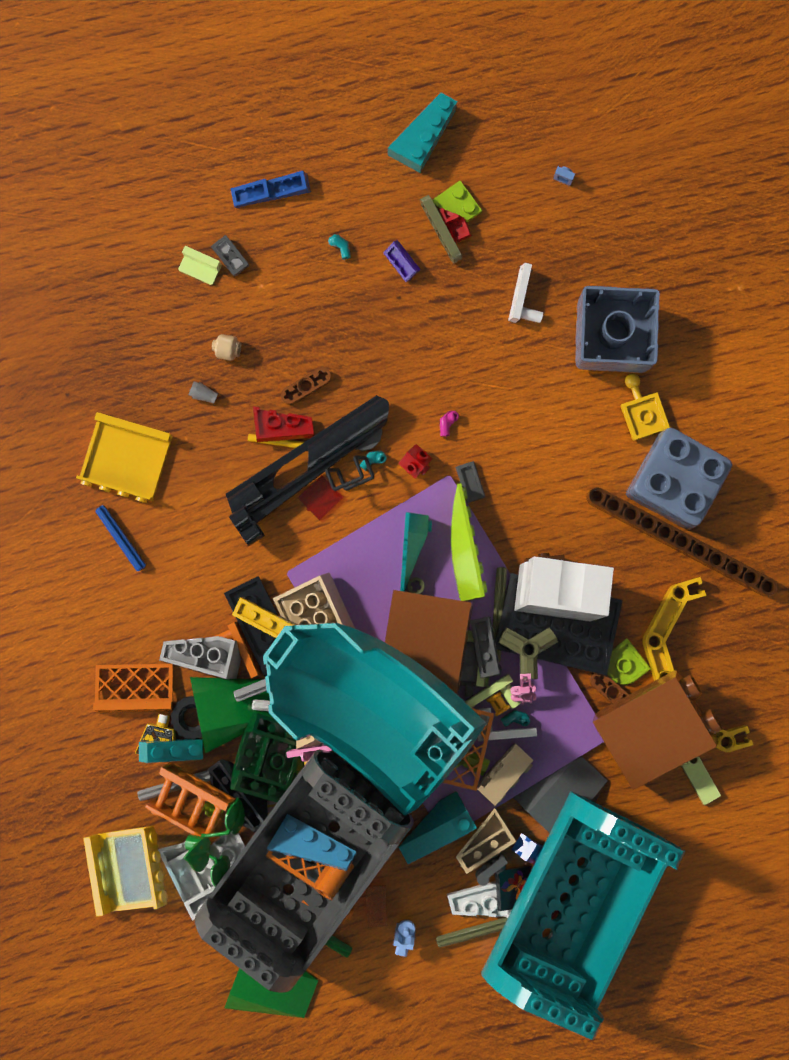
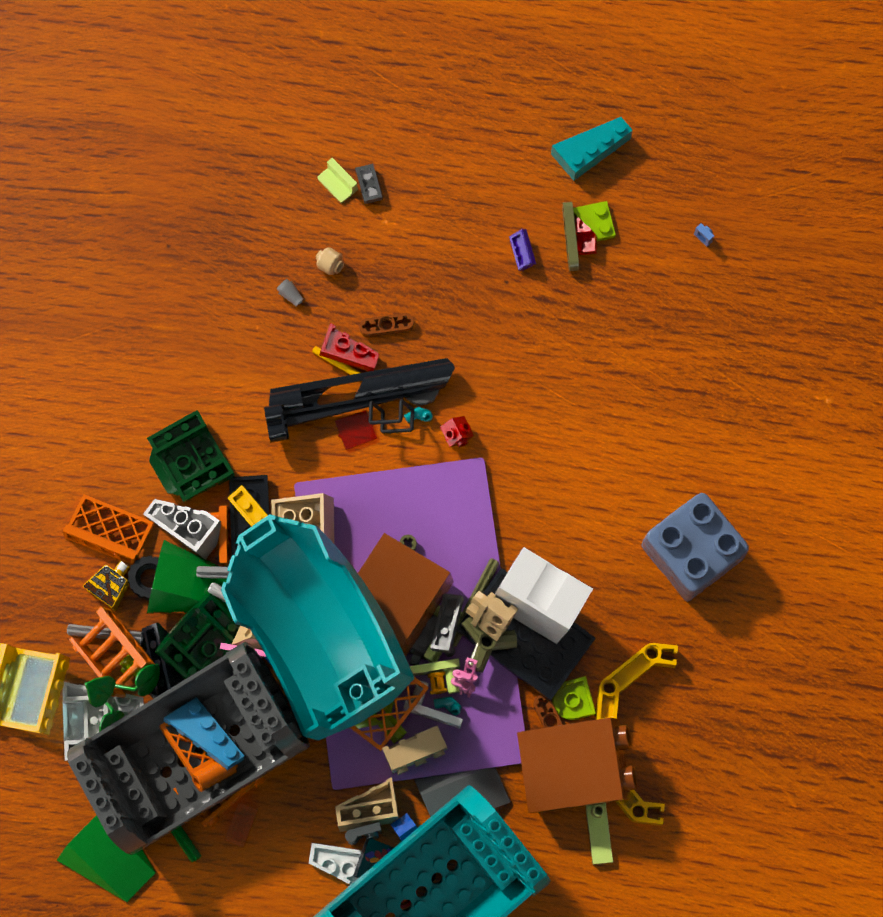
camera: 25 degrees right, 10 degrees down
yellow panel [76,412,173,503] -> none
blue axle [95,505,146,571] -> none
teal arch [139,739,203,763] -> none
blue slope [231,171,311,208] -> none
teal arm [328,234,351,260] -> none
light blue hips [393,920,416,957] -> none
teal wedge [399,791,477,864] -> none
teal wedge [400,512,432,591] -> none
olive axle [436,917,508,948] -> none
dark pink arm [440,410,459,437] -> none
lime wedge [451,483,488,601] -> none
dark grey tile [455,461,485,503] -> none
white piece [508,263,543,323] -> none
sand blue brick [575,286,660,373] -> none
reddish brown beam [586,487,778,596] -> none
yellow plate [620,374,670,441] -> none
none -> dark green slope [147,410,235,502]
none -> tan hips [466,591,518,641]

